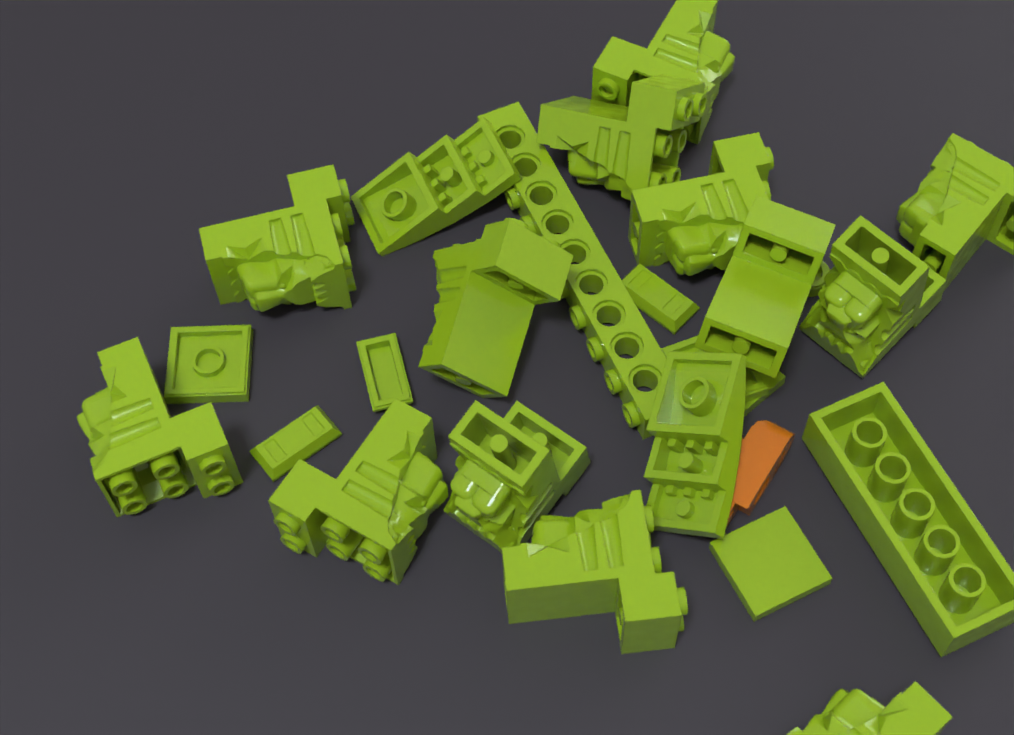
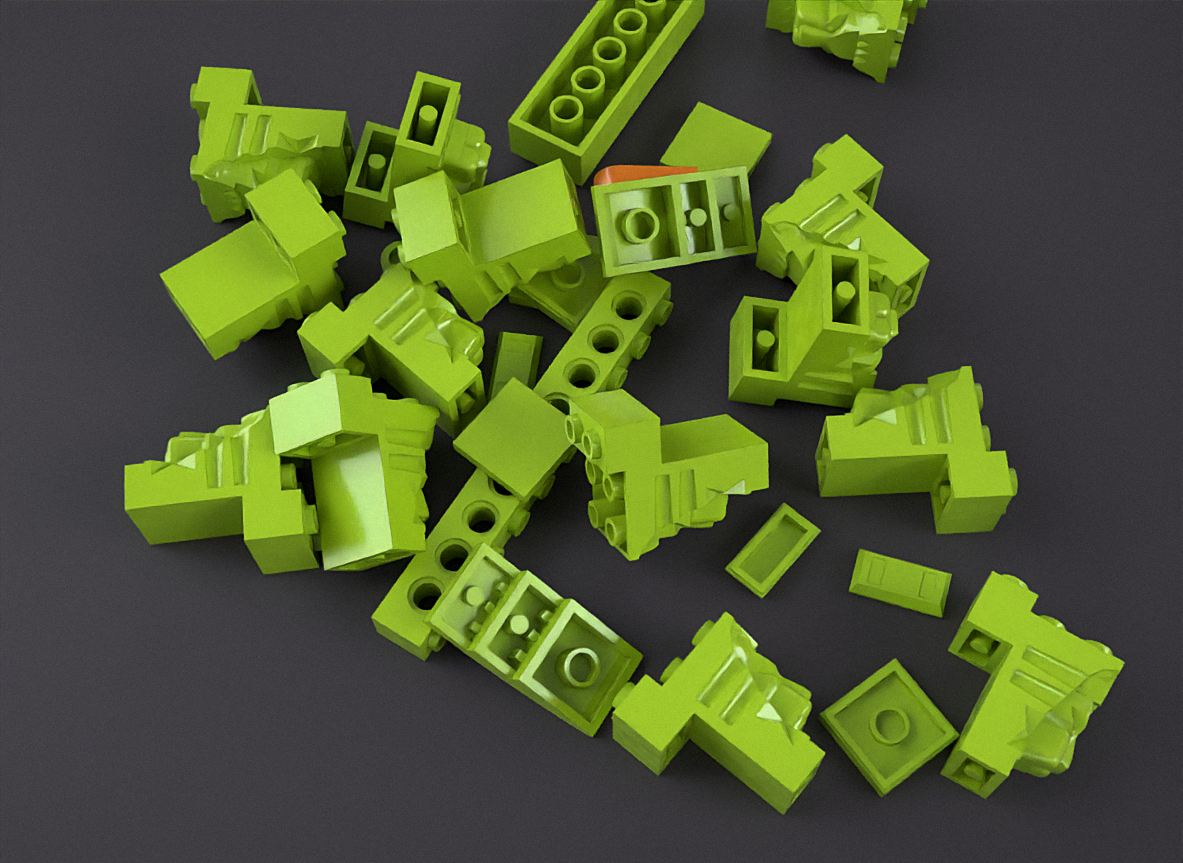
camera: 125 degrees left, 5 degrees up
none -> lime brick [159,167,347,361]
none -> lime tile [452,377,576,503]

